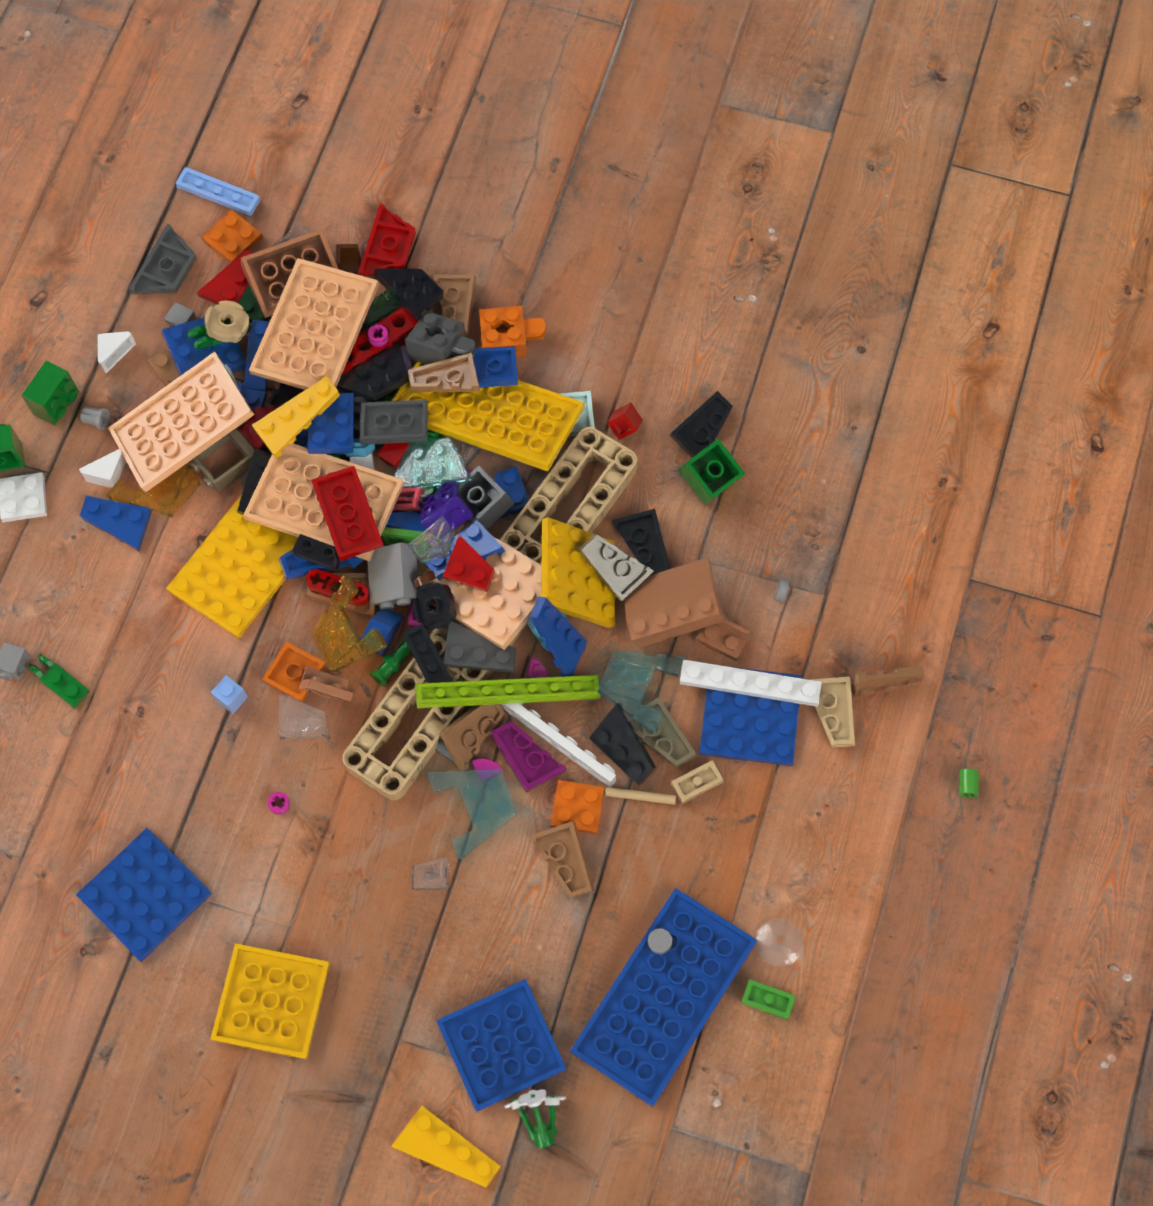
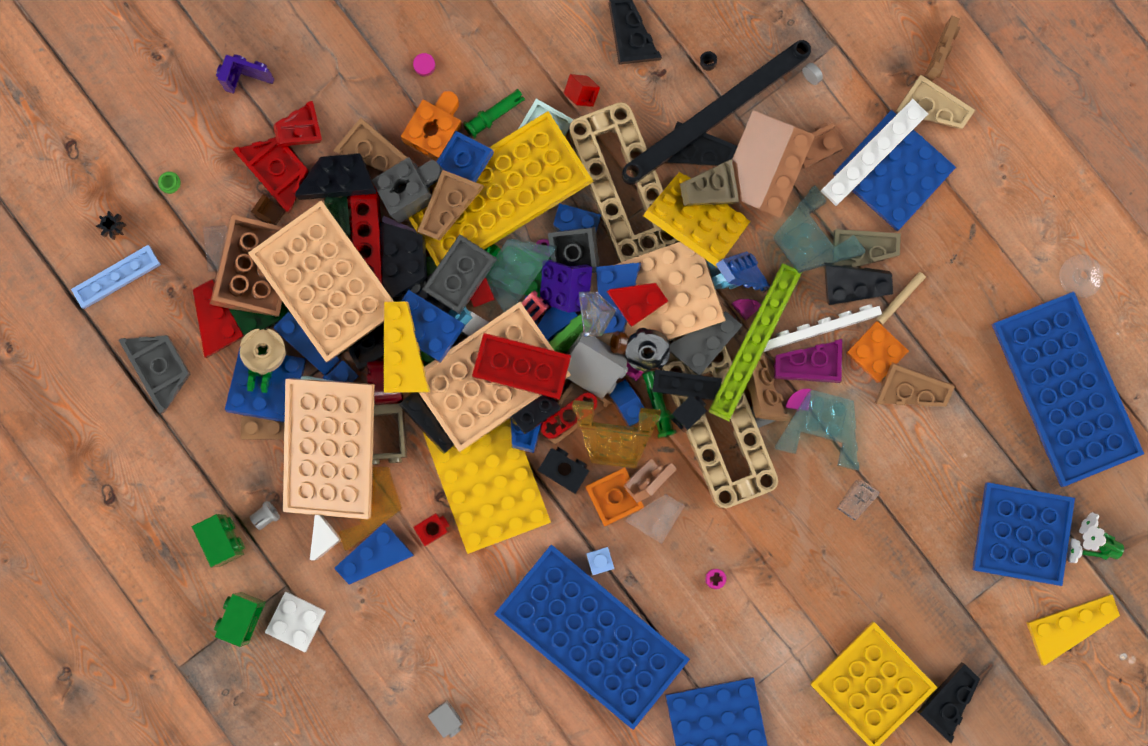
camera: 65 degrees left, 15 degrees up
green hinge [28,654,90,709] -> none
white slope [98,331,136,373] -> none
light grey tile [164,302,195,326] -> none
orange plate [202,210,263,263] -> none
dark pink bush [368,324,388,347] -> none
light grey tile [648,929,672,954] -> none
tan plate [671,760,724,804] -> none
green brick [678,438,745,505] -> none
bright green plate [741,979,796,1020] -> none
bright green piece [959,769,979,798] -> none
none -> black gear [96,211,127,240]
none -> bright green plate [158,172,181,194]
none -> dark purple bracket [216,54,274,94]
none -> red wing [273,101,322,147]
none -> dark pink tile [413,53,435,76]
none -> red brick [413,513,450,546]
none -> green pin [463,89,525,139]
none -> blue plate [494,545,690,730]
none -> black brick [537,447,589,494]
none -> black piece [622,40,811,185]
none -> black brick [669,395,707,433]
none -> black hinge [700,51,717,71]
none -> black wing [917,662,980,743]

